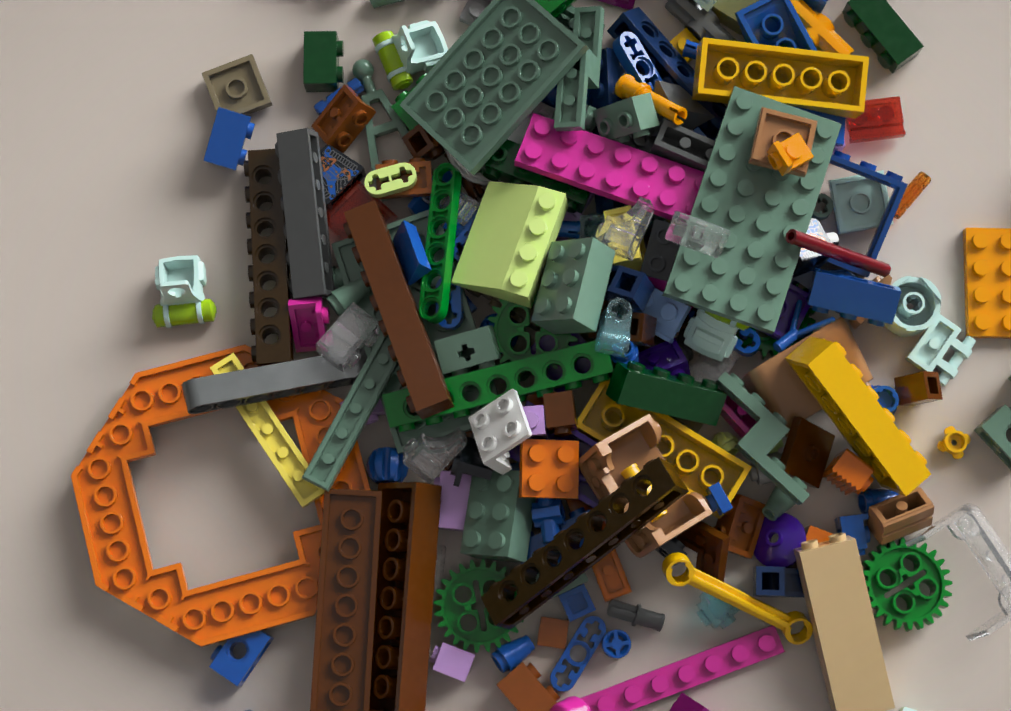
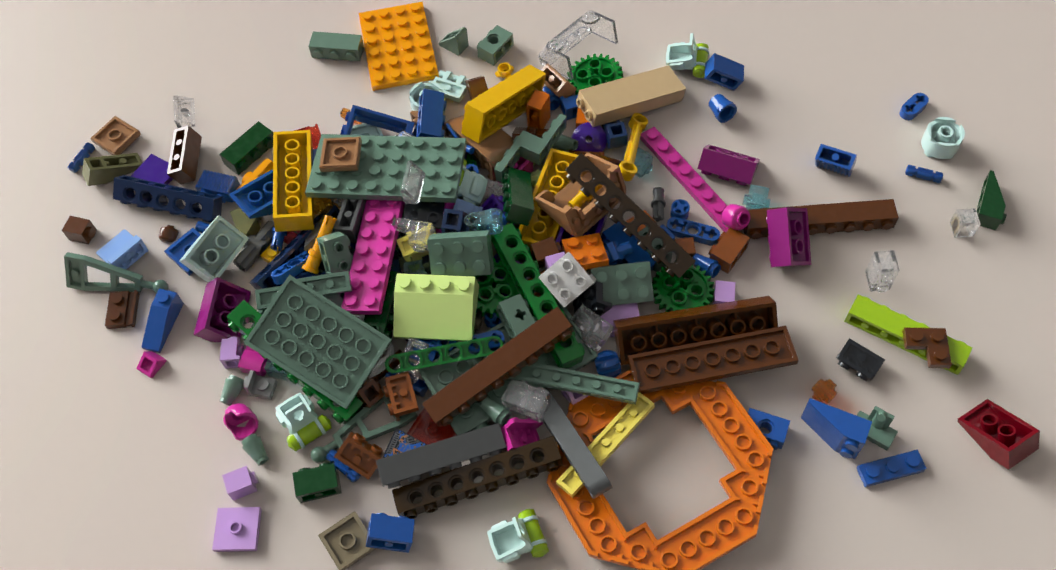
camera: 100 degrees left, 20 degrees down
yellowish green beam [364,162,417,198] -> none
blue slope [393,220,432,285] -> none
blue plate [705,482,733,516] -> none
light orange bracket [767,132,814,176] -> none
dark red piece [785,229,891,277] -> none

